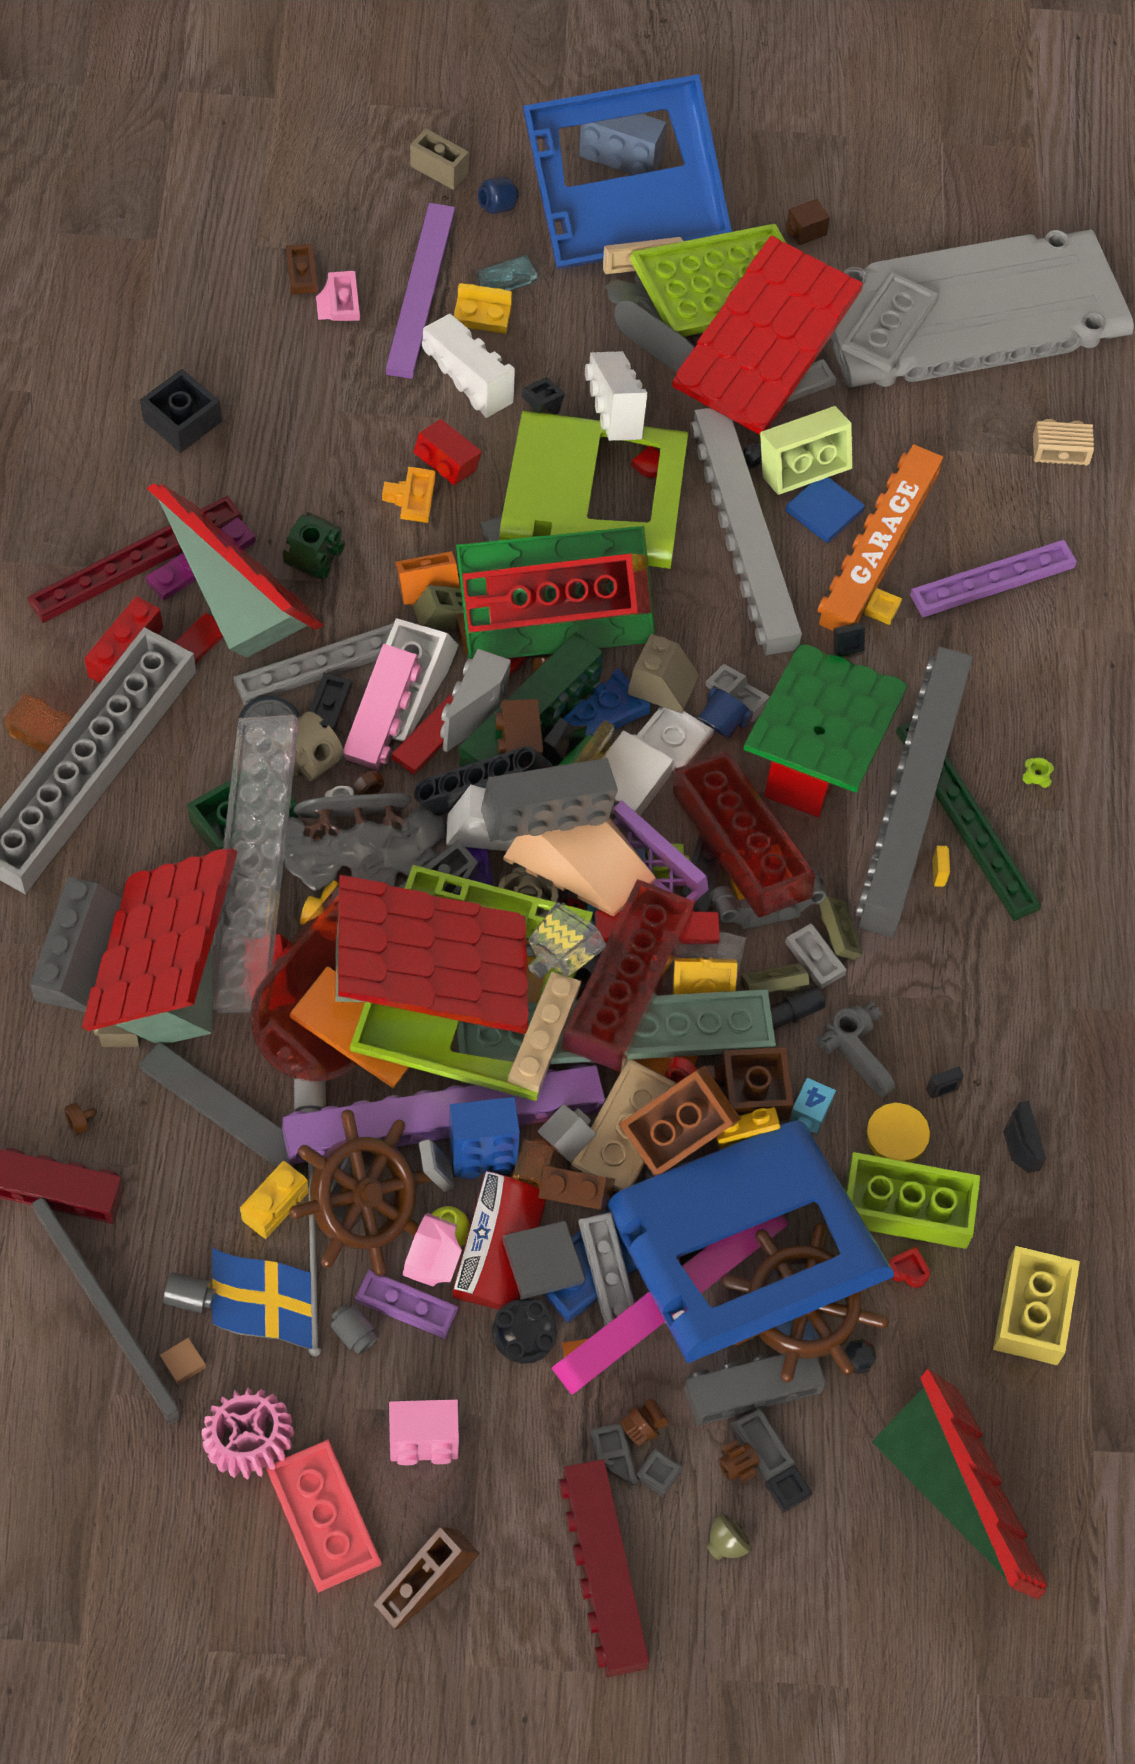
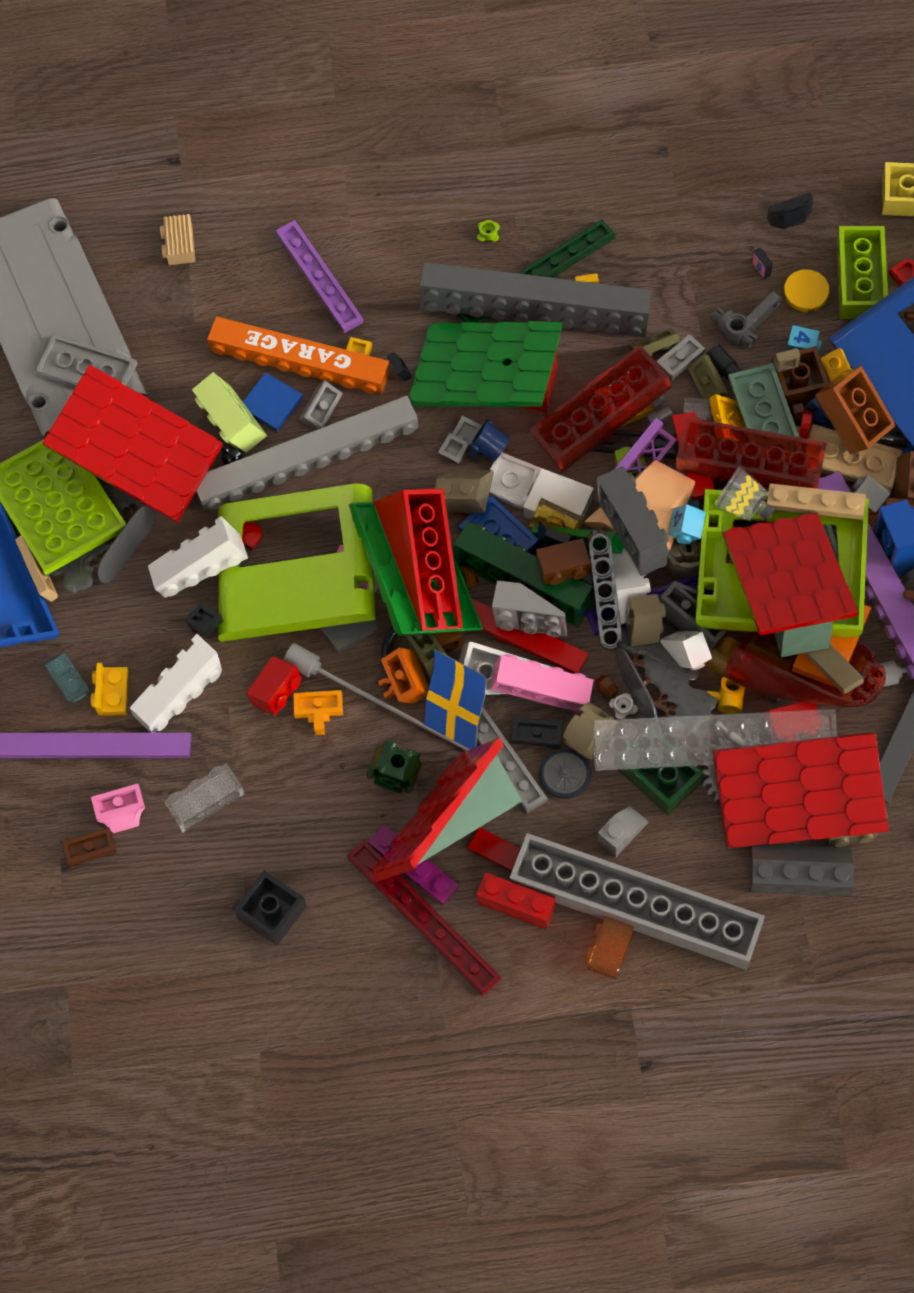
camera: 90 degrees left, 5 degrees up
none -> clear brick [164,763,245,833]
none -> flag [283,643,486,751]
none -> light grey slope [298,380,343,429]
none -> light grey slope [597,806,649,858]
none -> dark tan brick [625,594,666,647]
none -> white slope [660,630,712,670]
none -> medium azure brick [668,504,706,544]
none -> light grey piece [713,721,753,747]
none -> dark tan tile [774,348,800,372]
none -> dark tan tile [803,644,864,695]

